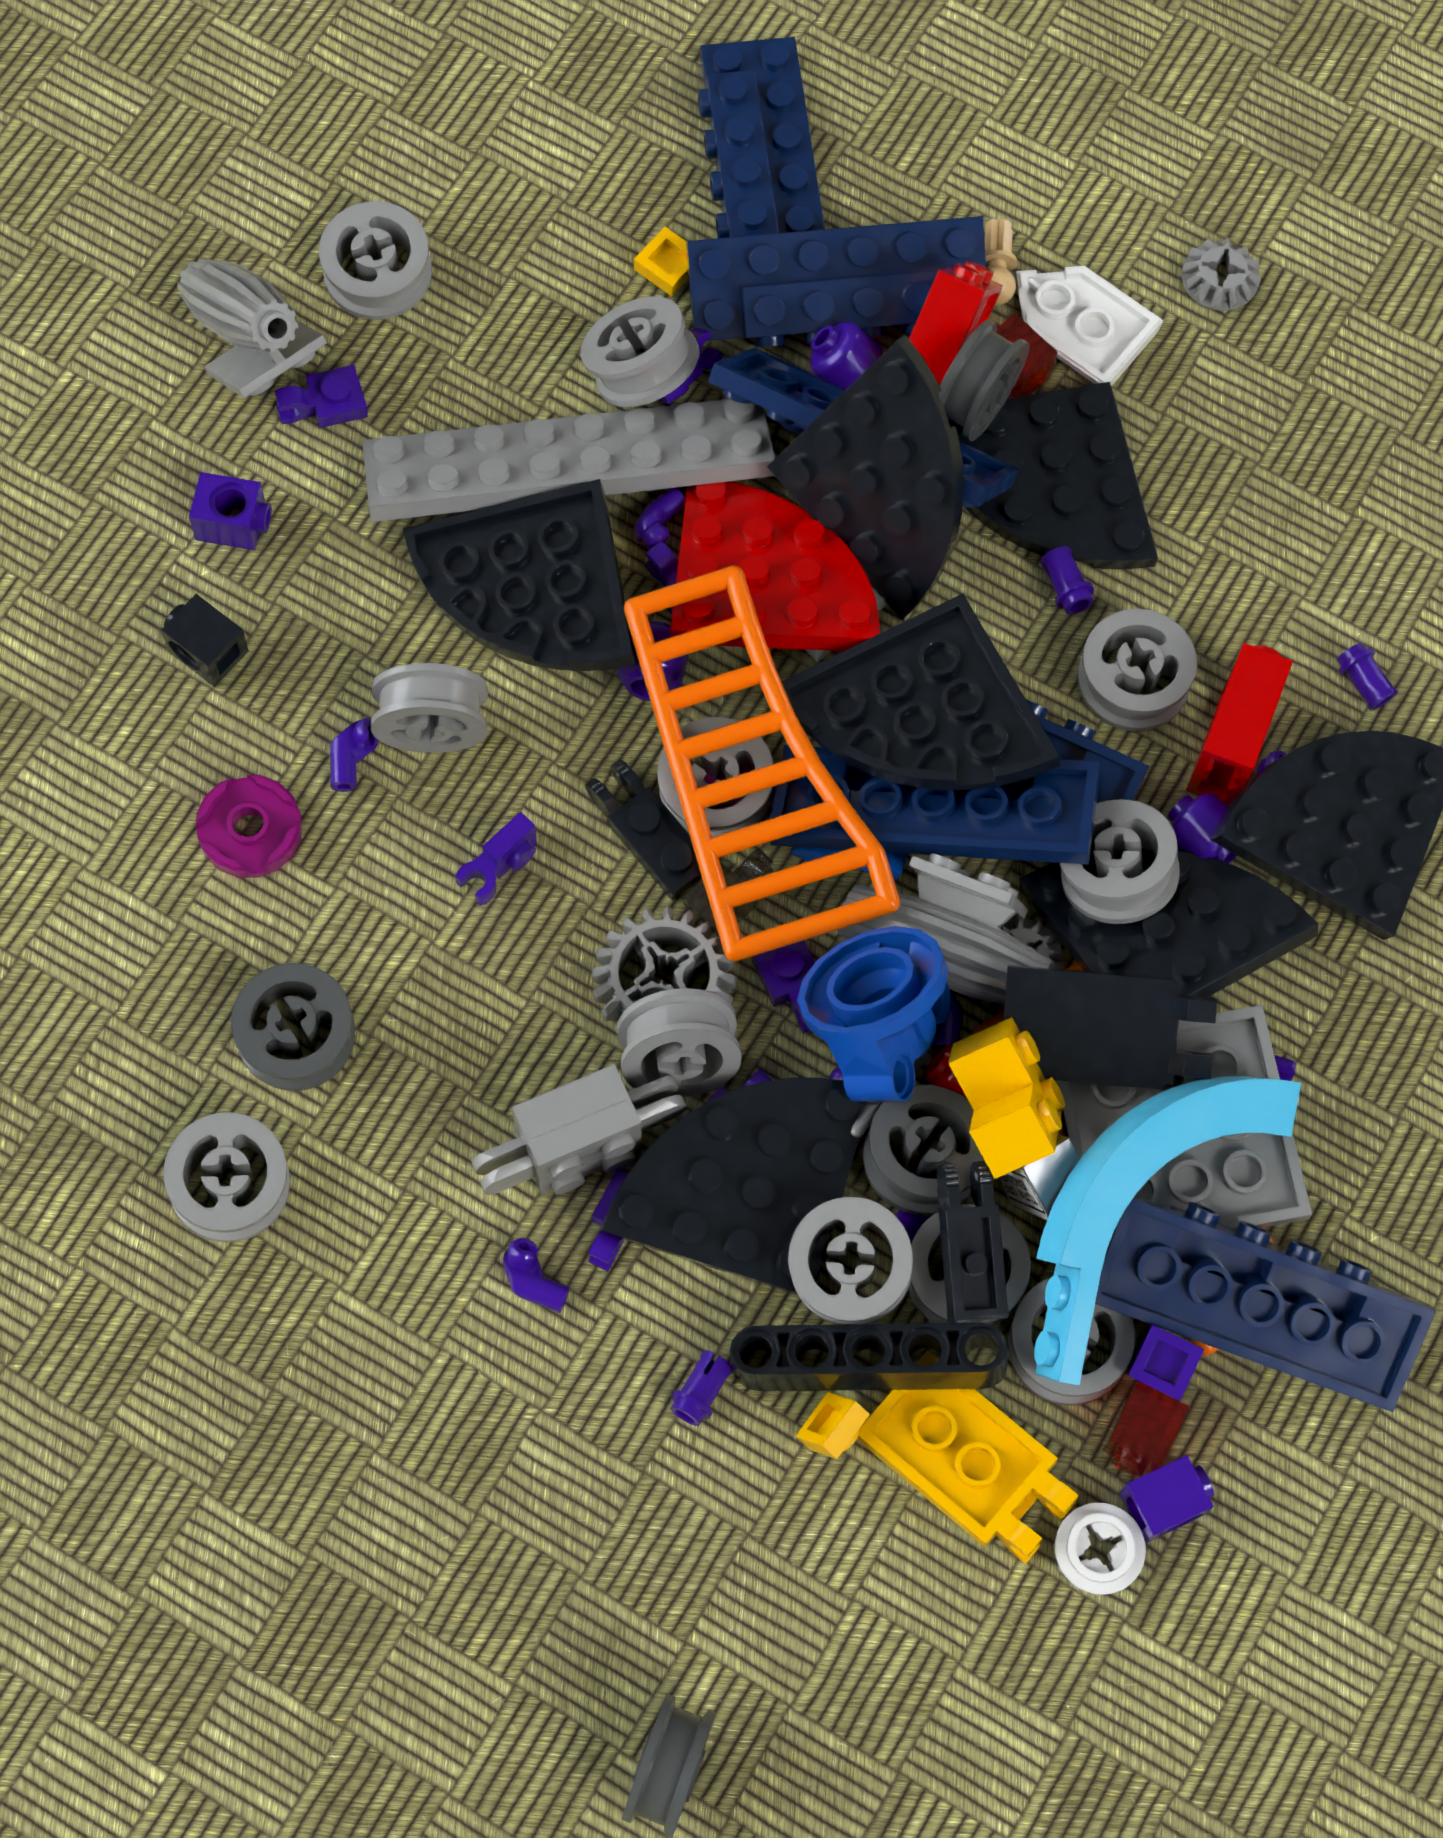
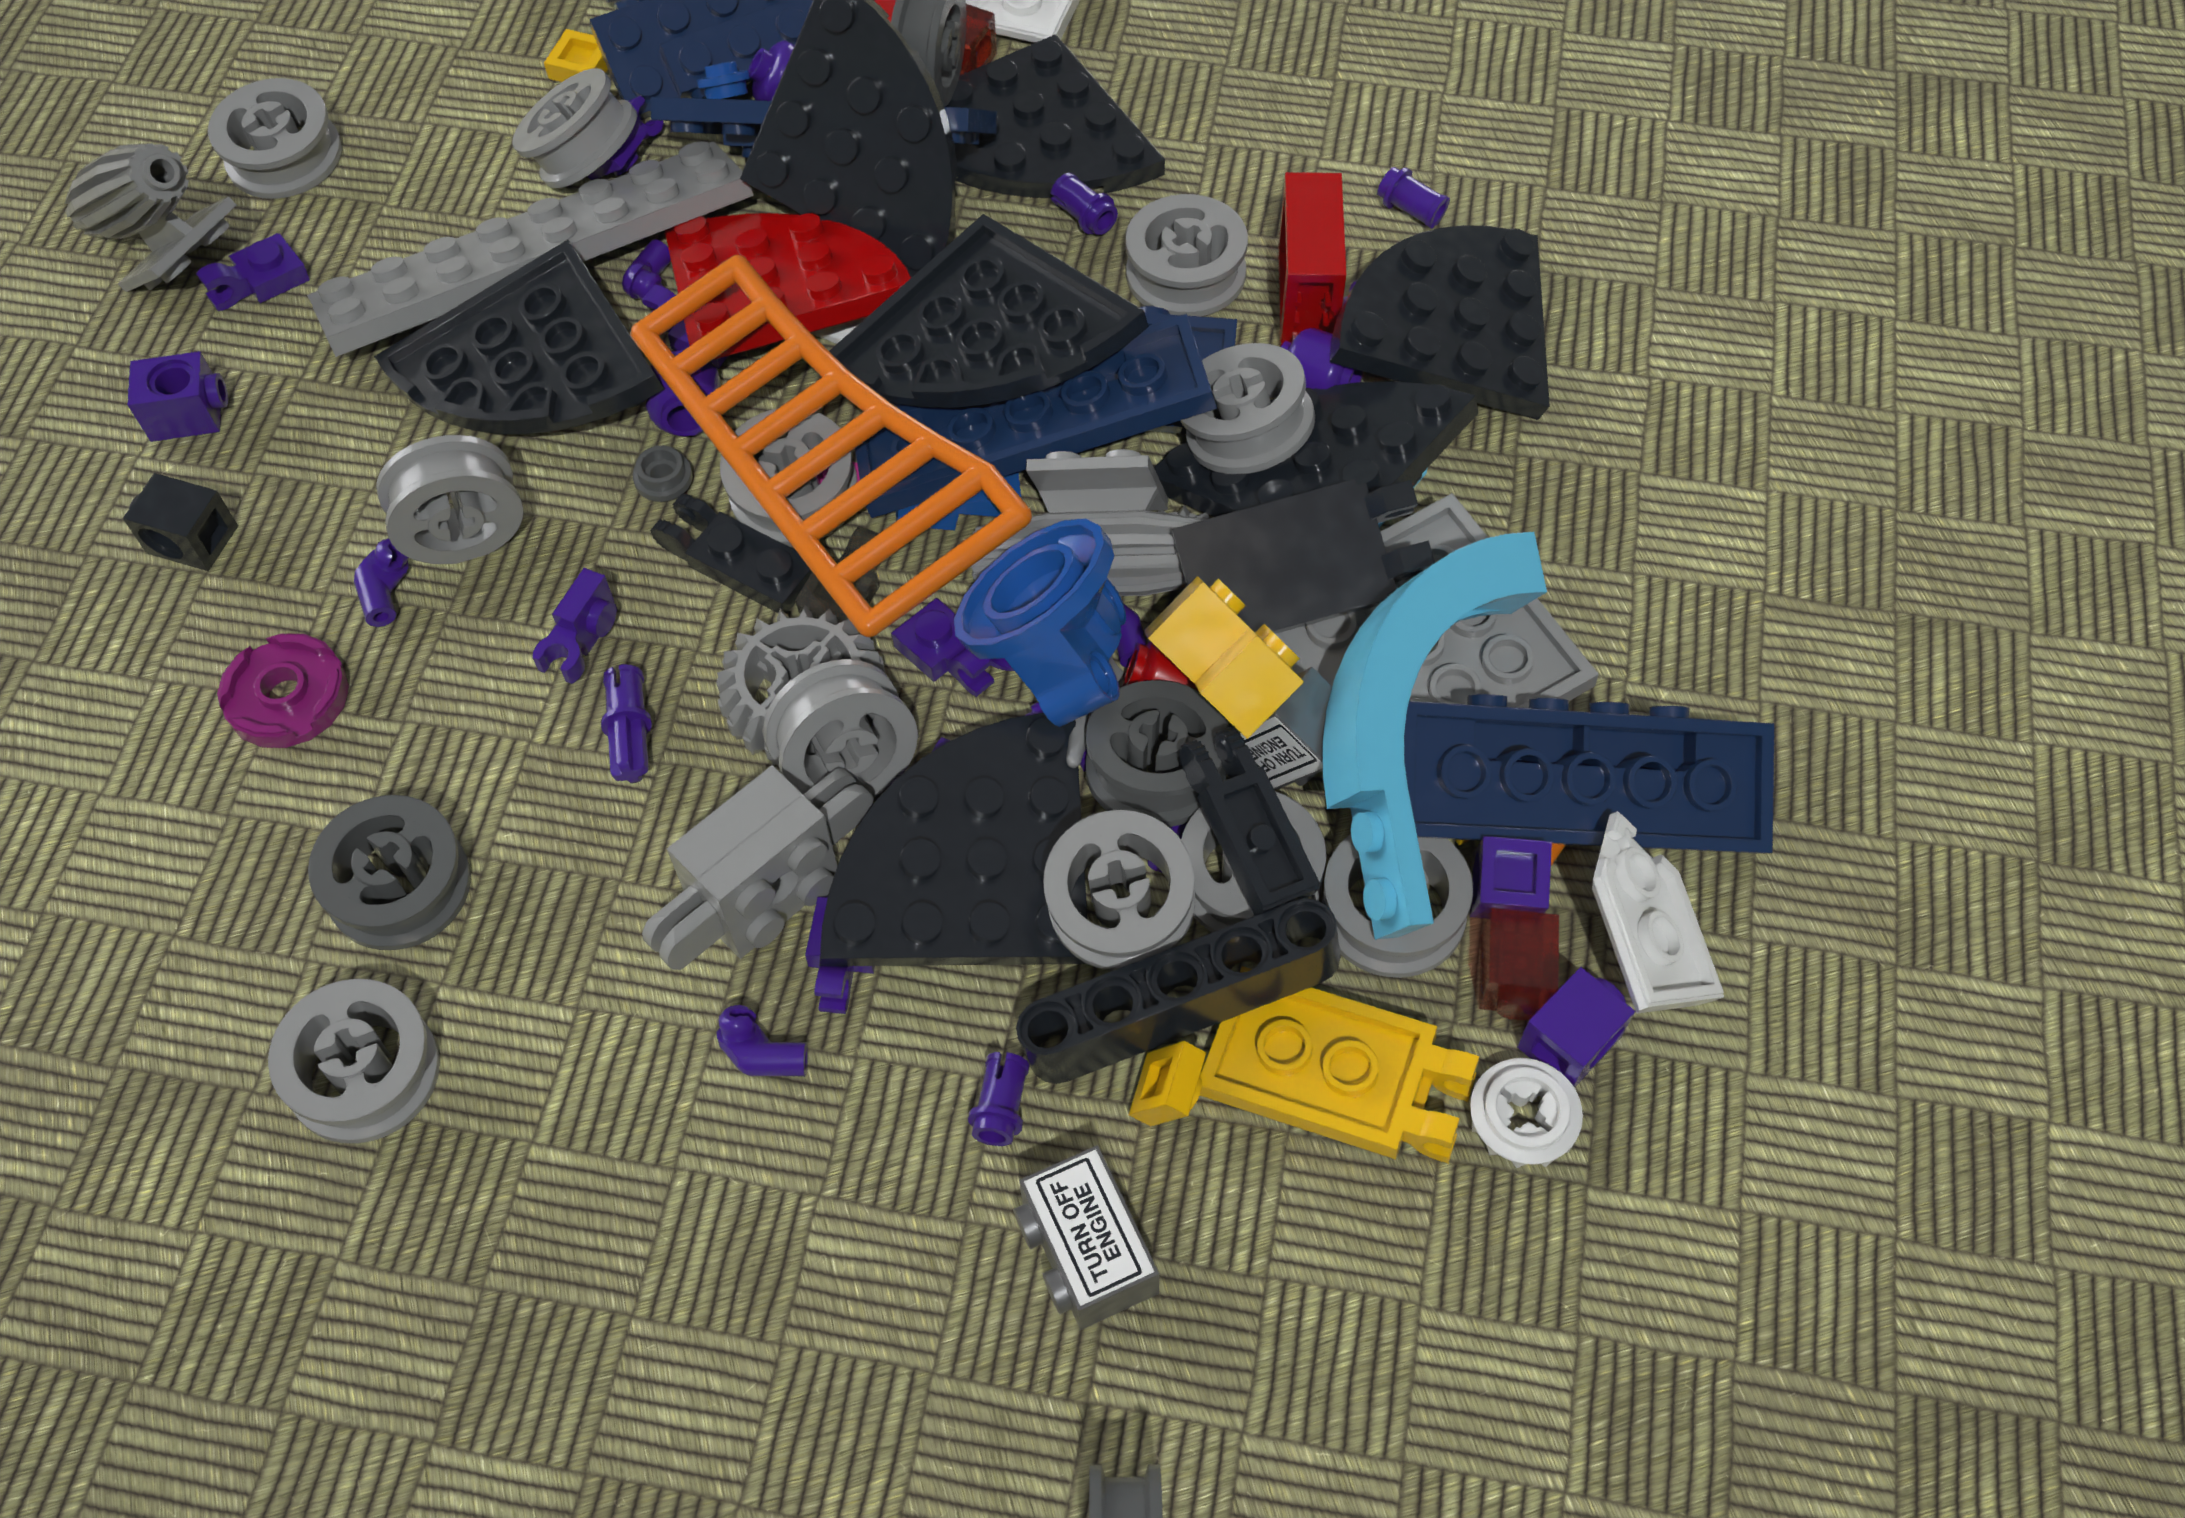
camera: 15 degrees left, 10 degrees down
none -> dark purple axle [601,664,652,784]
none -> dark grey plate [633,445,692,502]
none -> blue plate [696,61,750,99]
none -> brick [1013,1145,1159,1330]
none -> white tile [1592,811,1724,1014]

